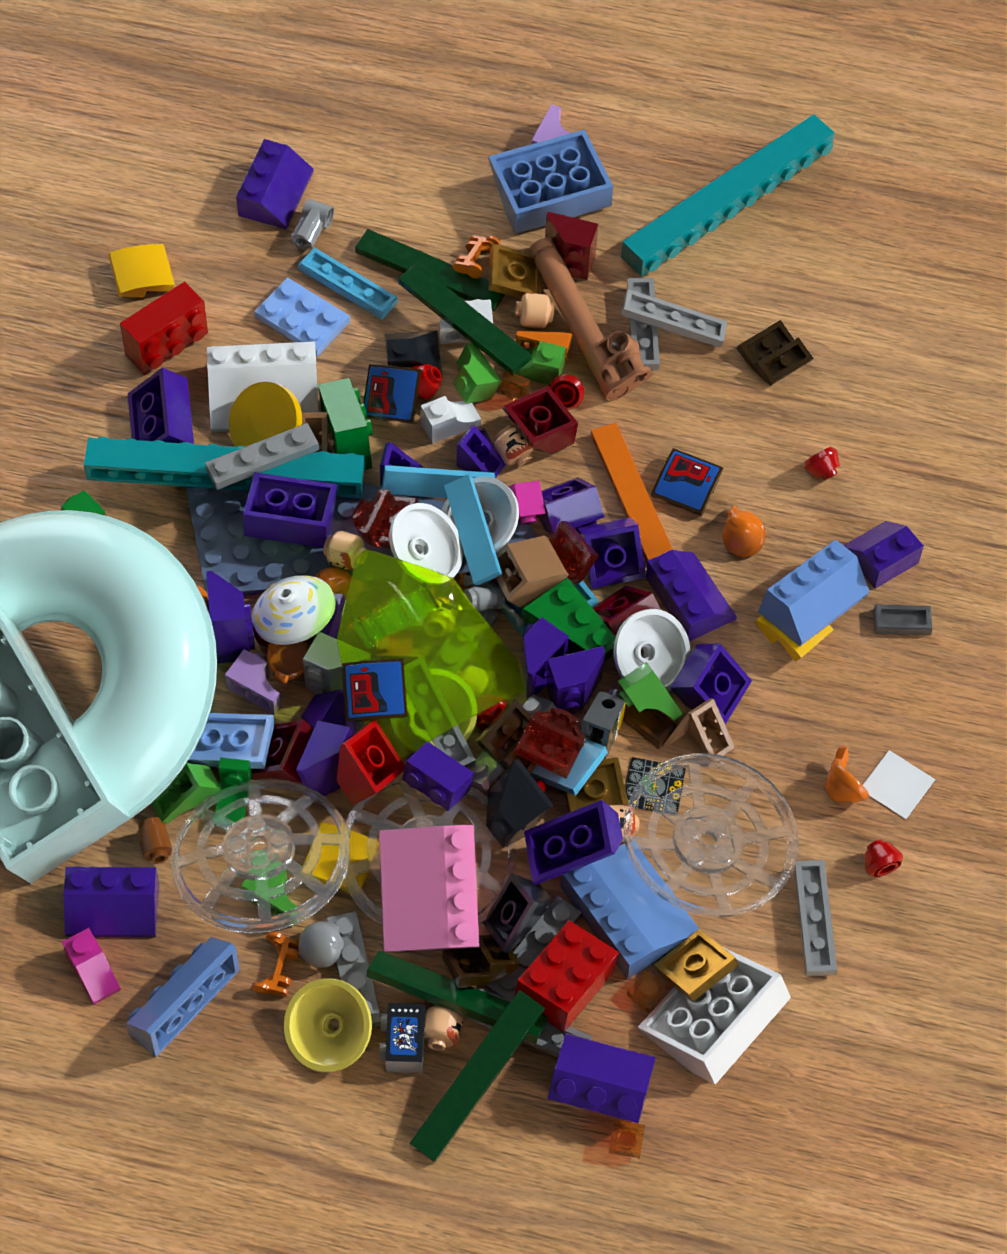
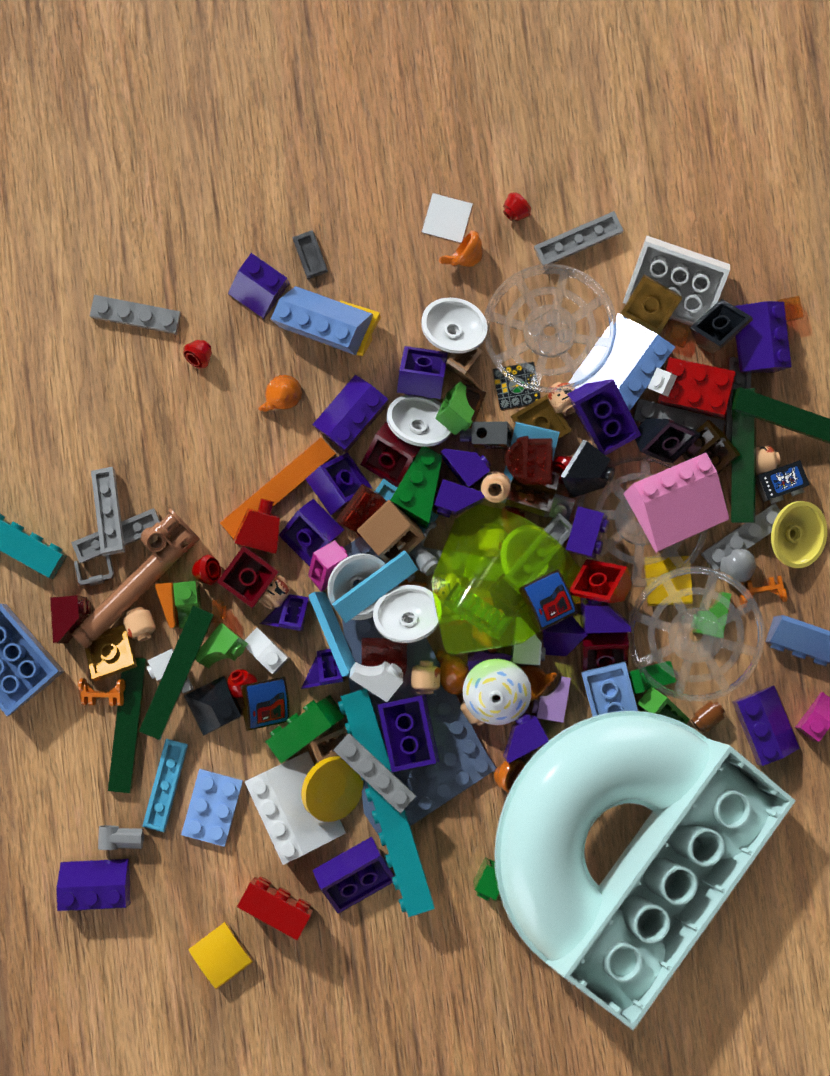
camera: 105 degrees left, 25 degrees up
slope [651,448,724,516] -> none
dark brown slope [736,320,814,386] -> none
none -> light grey piece [74,555,114,586]
none -> light grey plate [90,295,181,334]
none -> red torso [234,498,280,554]
none -> white arch [350,661,403,702]
none -> white dish [421,298,487,353]
none -> light nougat head [481,471,511,503]
none -> white plate [648,368,677,397]
none -> black slope [690,299,753,354]

